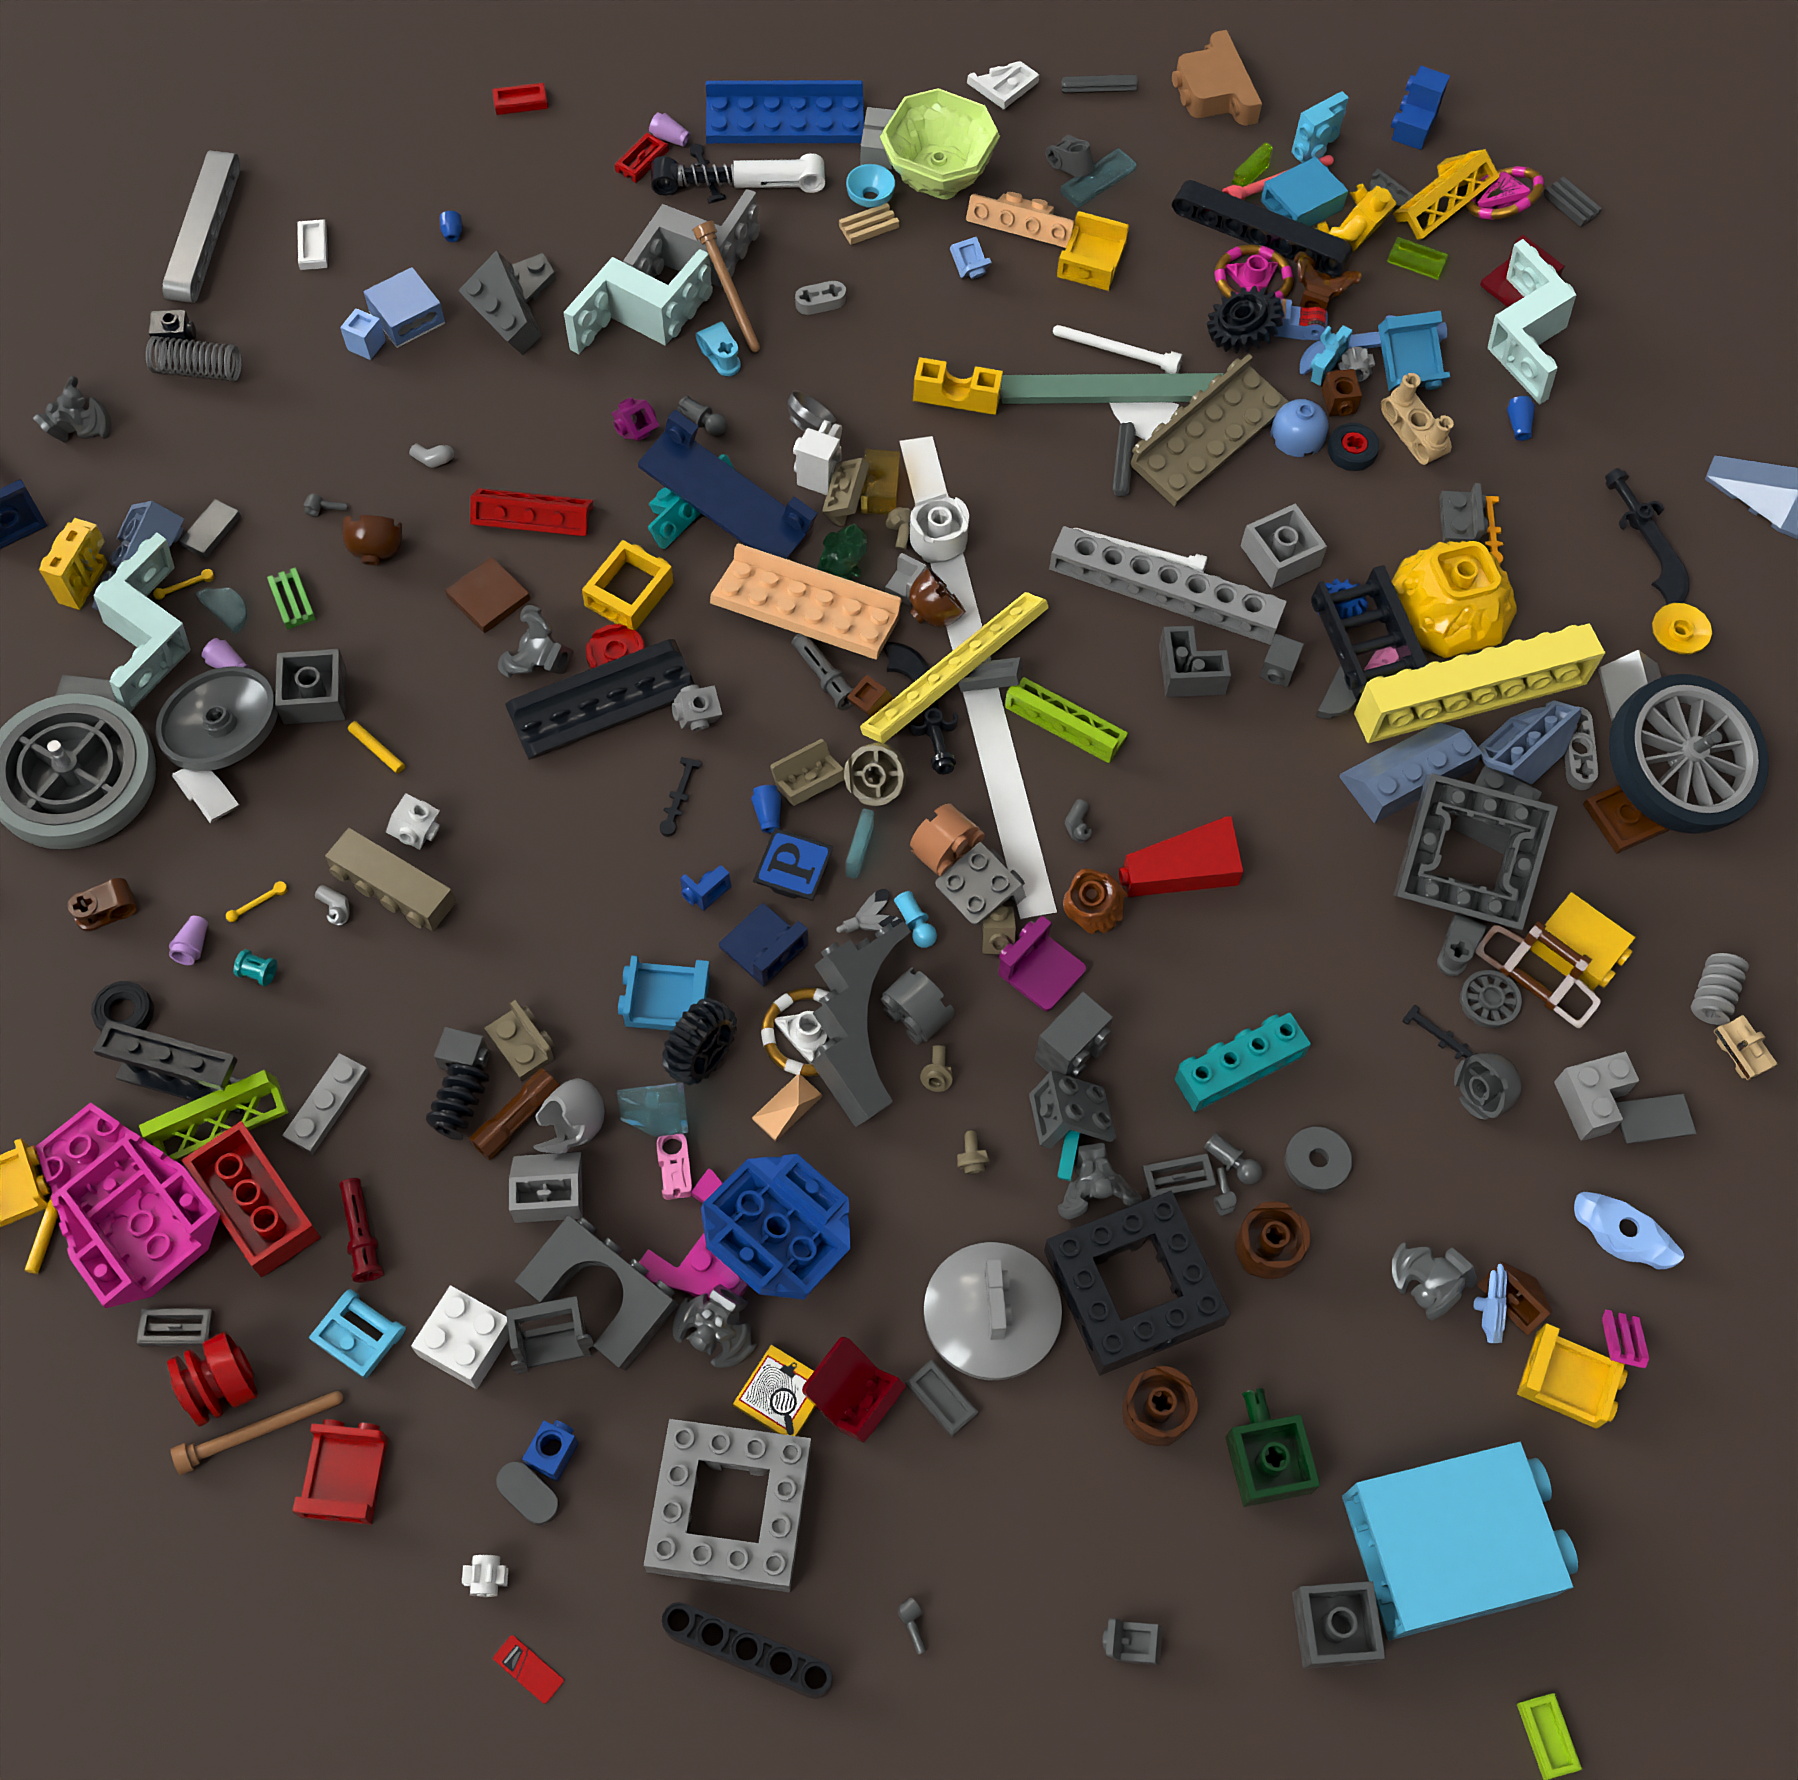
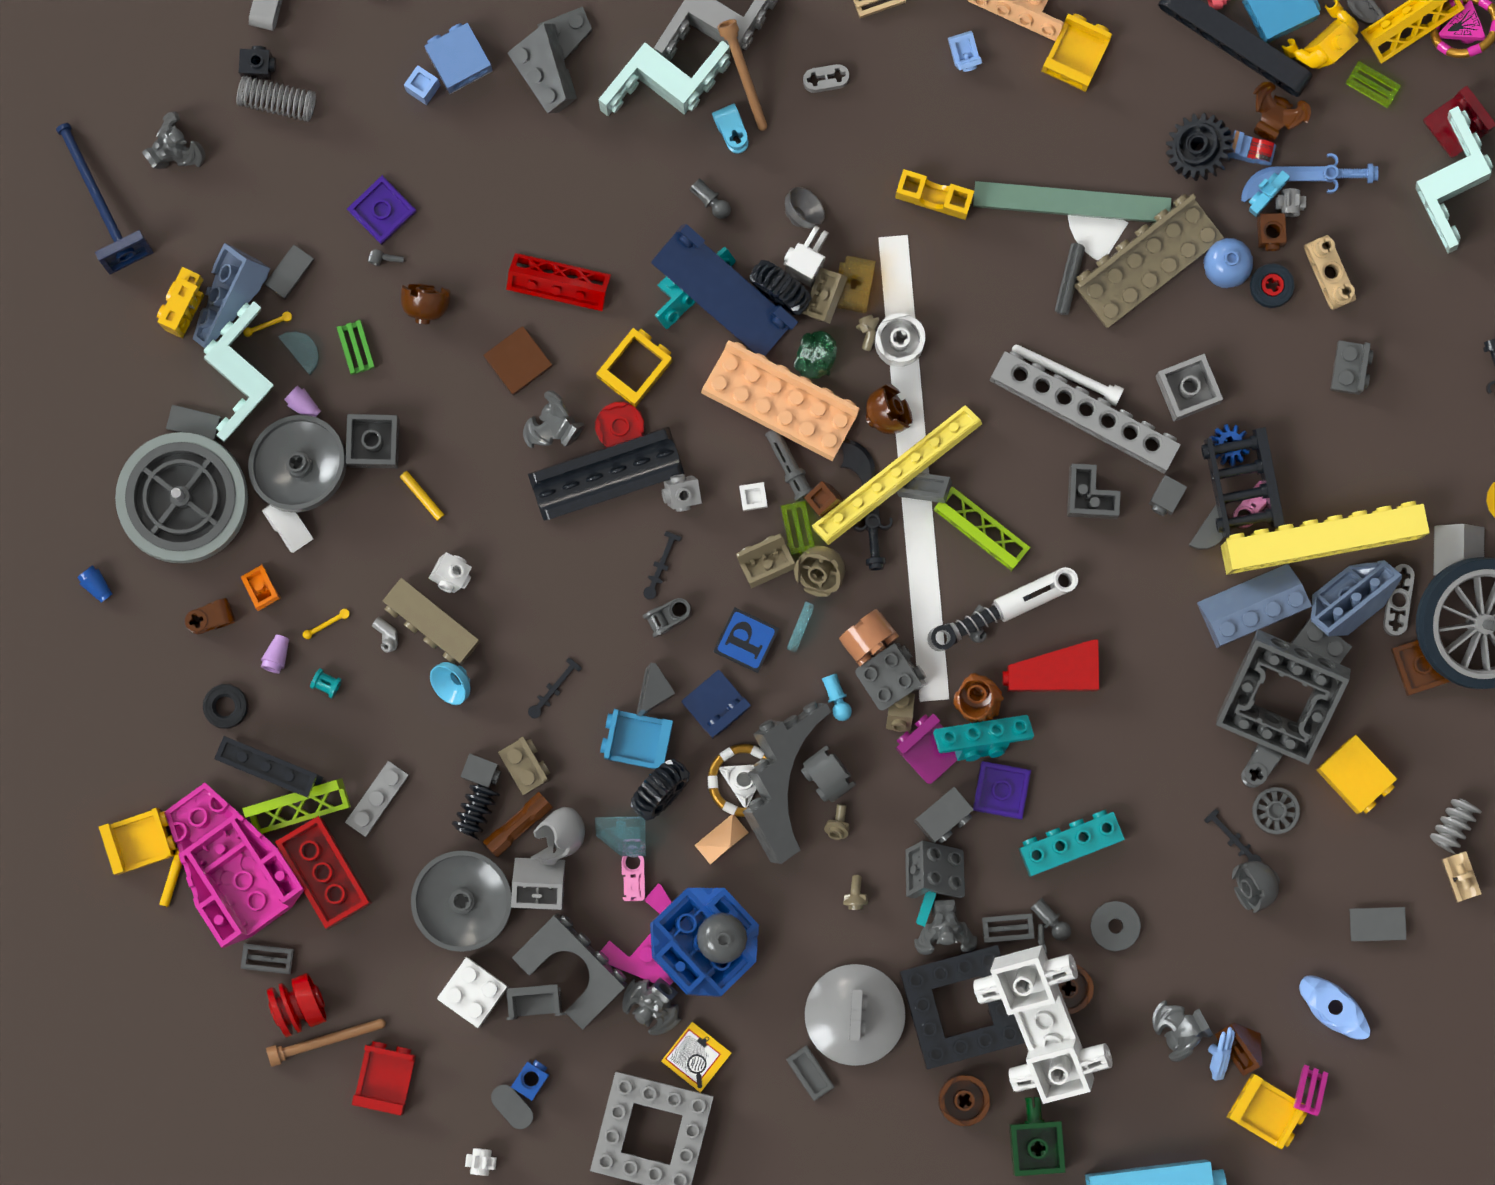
camera: 10 degrees right, 20 degrees up
medium azure plate [309,1289,406,1380] -> none
dark red pin [339,1178,384,1283] -> none
light grey arm [409,443,454,468] -> none
magenta brick [611,397,660,441] -> none
blue bracket [680,865,731,911] -> none
blue cone [751,785,782,833] -> none
dark red bracket [802,1336,906,1443] -> none
light grey piece [836,889,903,933] -> none
light grey panel [885,553,926,606] -> none
white piece [1053,325,1183,374] -> none
dark pink piece [1214,245,1294,300] -> none
dark azure panel [1378,311,1450,391] -> none
yellow rock [1392,541,1517,658] -> none
reddish brown bar [1475,921,1601,1028] -> none
light orange piece [1485,496,1503,565] -> none
blue cone [1506,396,1535,441] -> none
light grey brick [1554,1051,1639,1141] -> none
none -> orange slope [241,565,281,611]
none -> dark purple tile [347,175,417,245]
none -> dark grey dish [411,851,512,952]
none -> medium azure piece [430,662,470,705]
none -> black piece [528,658,582,719]
none -> dark grey slope [636,662,675,716]
none -> dark grey piece [643,598,692,638]
none -> dark grey cylinder [697,912,748,964]
none -> white plate [739,482,768,511]
none -> black gear [749,260,812,316]
none -> clear neon green tile [781,501,814,555]
none -> piece [927,567,1078,651]
none -> teal bracket [933,715,1034,762]
none -> dark purple tile [973,761,1031,820]
none -> white piece [973,945,1113,1104]

